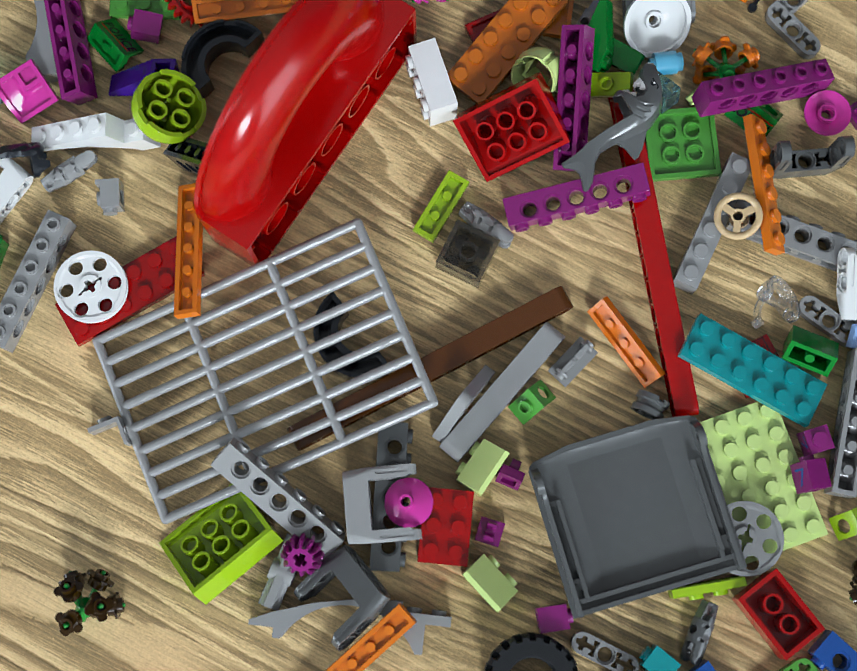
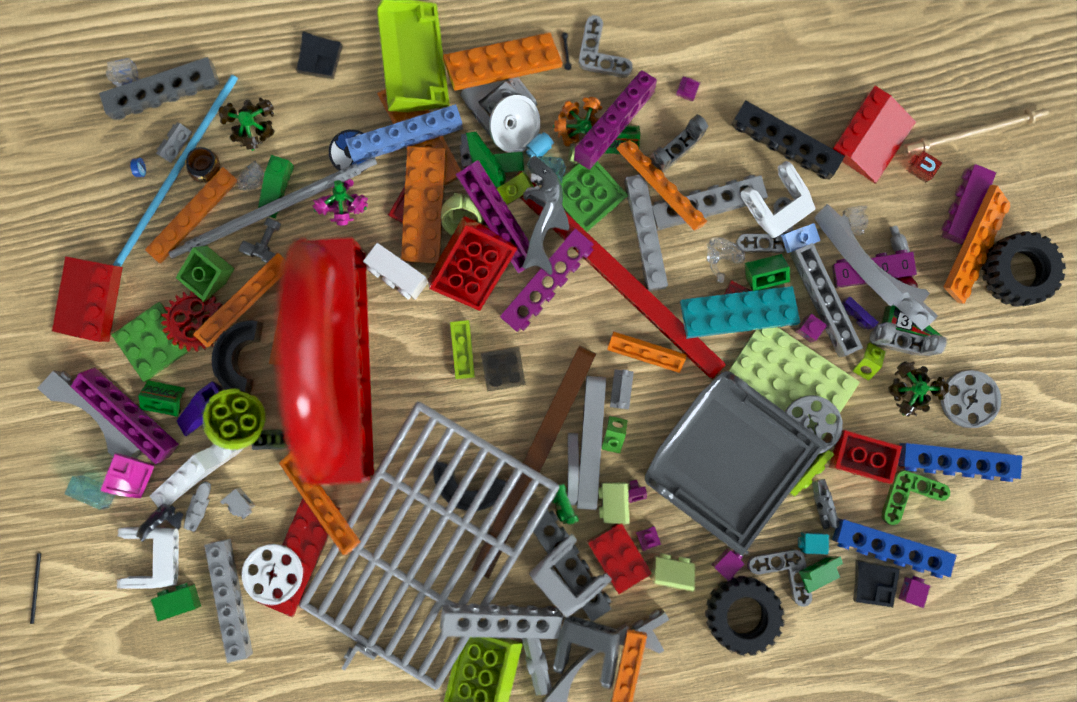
camera: 40 degrees left, 5 degrees up
magenta brick [127,9,163,44] -> none
magenta gear [281,532,324,577] -> none
dark pink dish [384,478,433,528] -> none
light grey hinge [458,201,514,249] -> none
dark grey wheel [630,389,670,420] -> none
tan piece [714,192,763,240] -> none
magenta brick [790,455,832,494] -> none
dark pink dish [804,90,851,136] -> none
none -> green plate [551,484,579,525]

